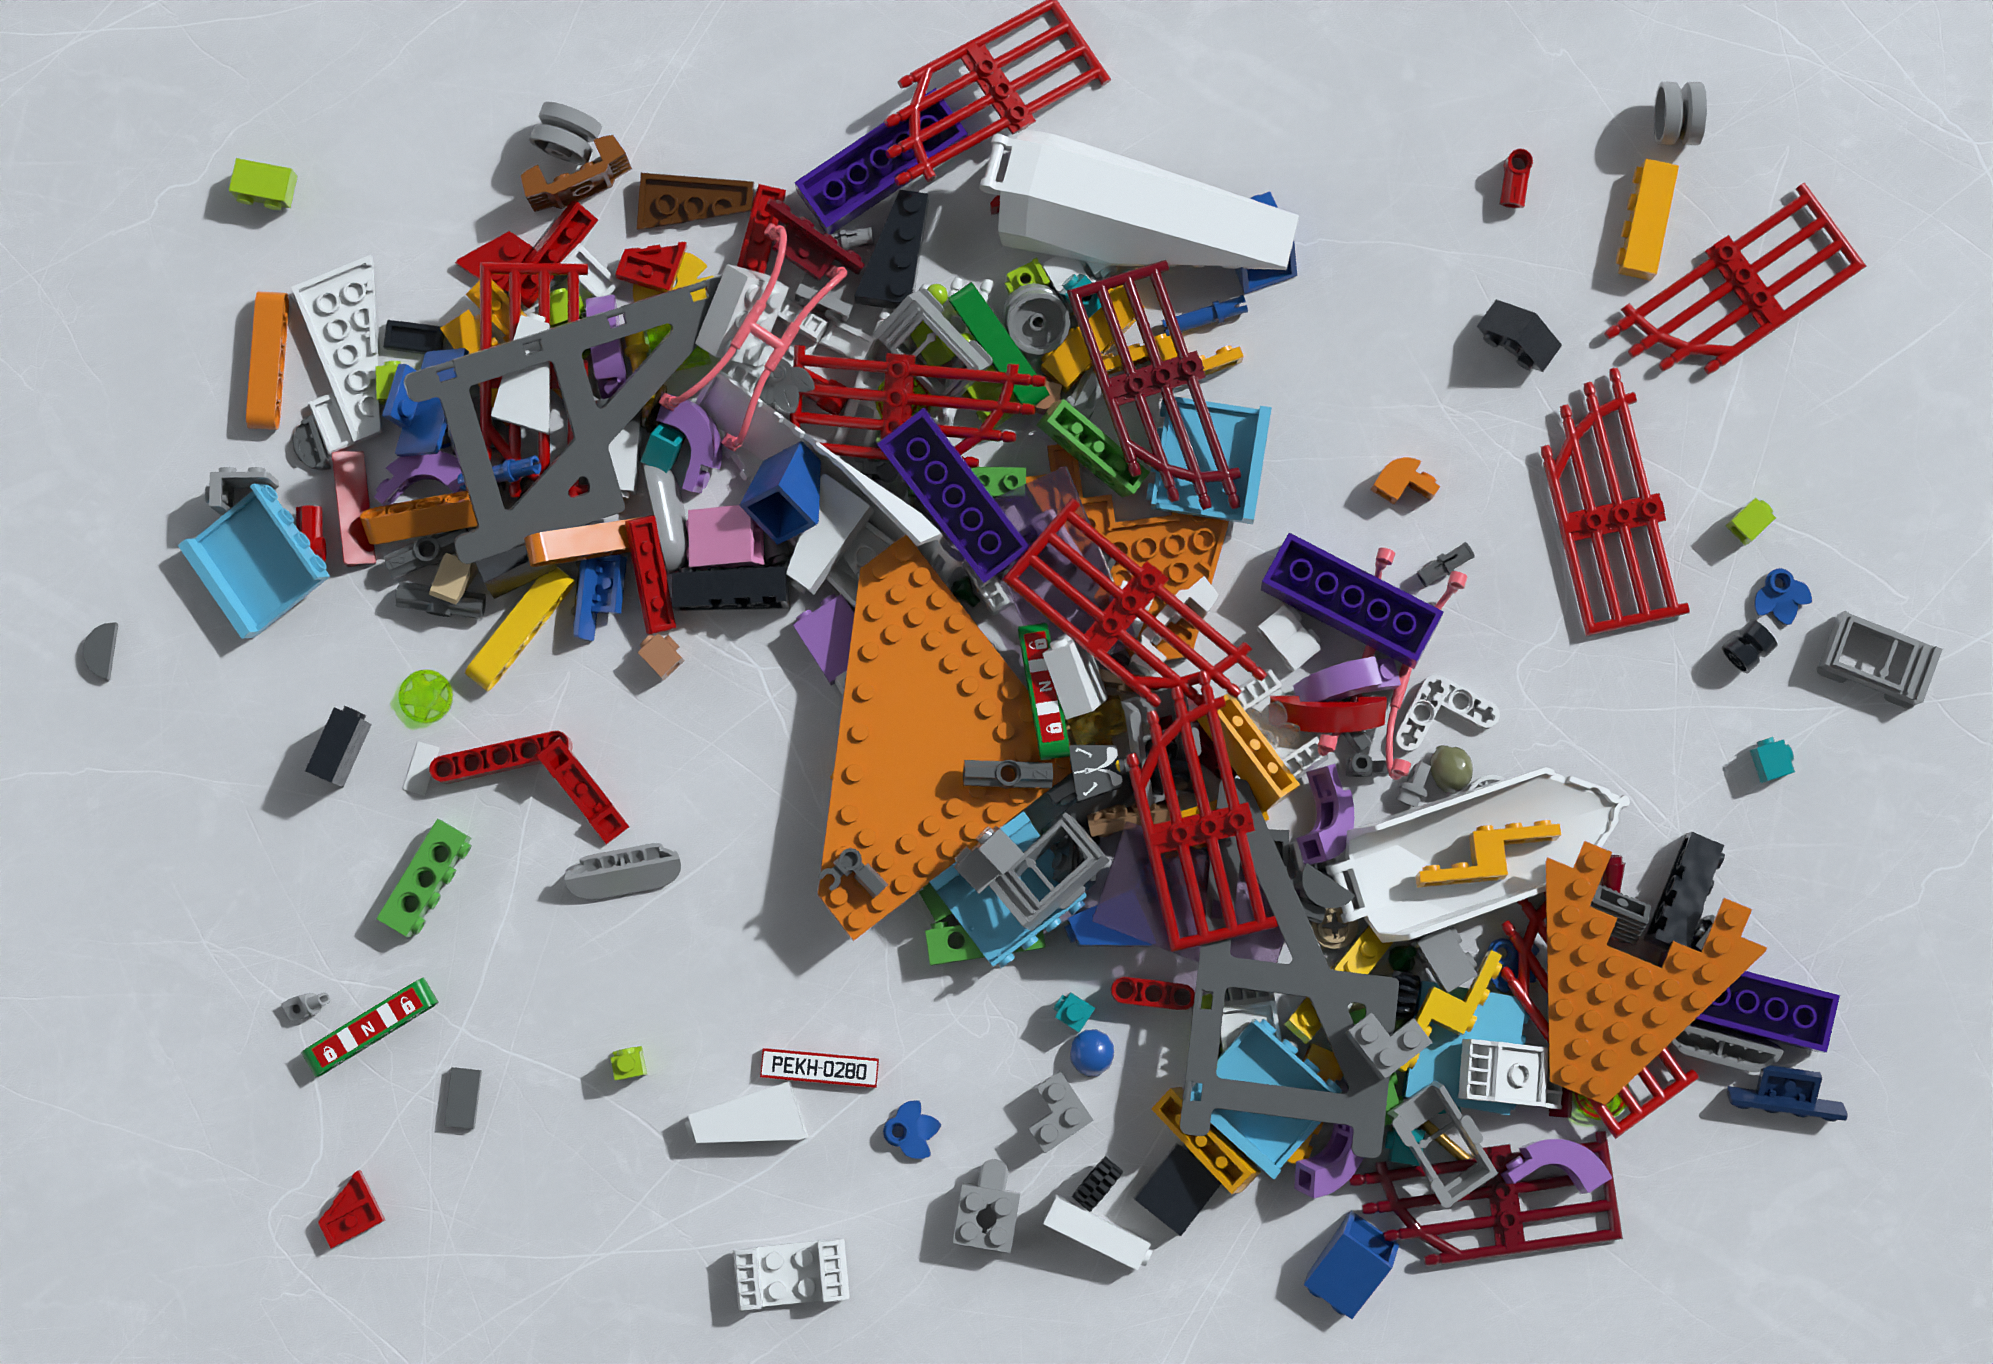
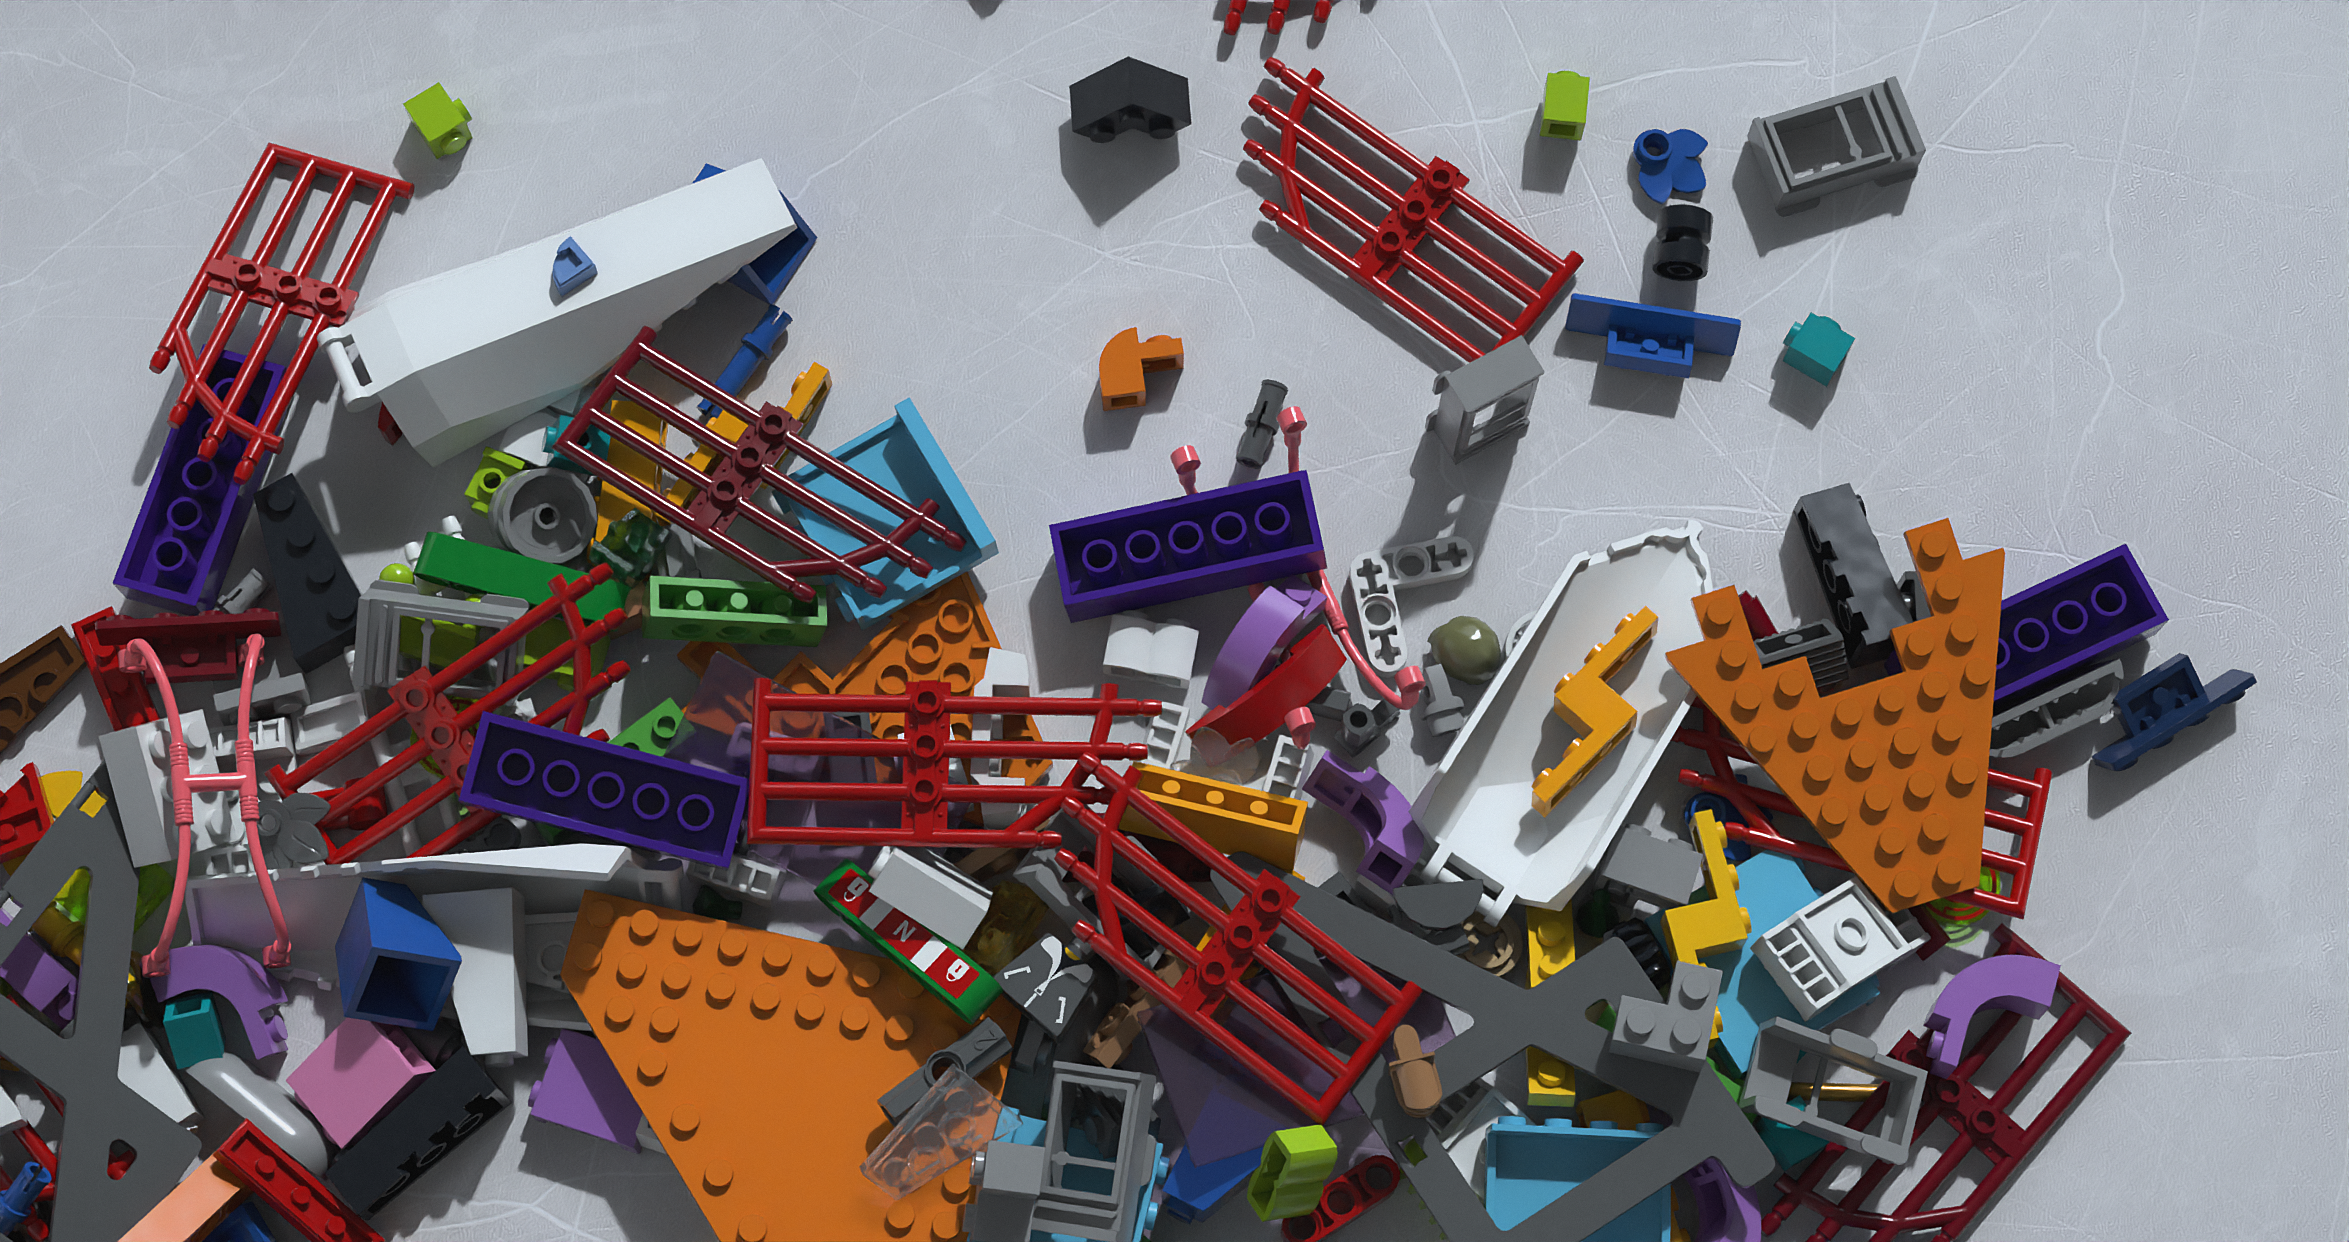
camera: 40 degrees left, 10 degrees down
none -> lime brick [403,82,473,159]
none -> medium blue tile [553,236,598,296]
none -> clear green hand [589,508,672,590]
none -> clear wing [859,1064,1023,1201]
none -> lime brick [1247,1125,1338,1222]
none -> medium nougat arm [1388,1025,1442,1118]
none -> light grey piece [1425,335,1545,465]
none -> blue bracket [1565,293,1741,379]

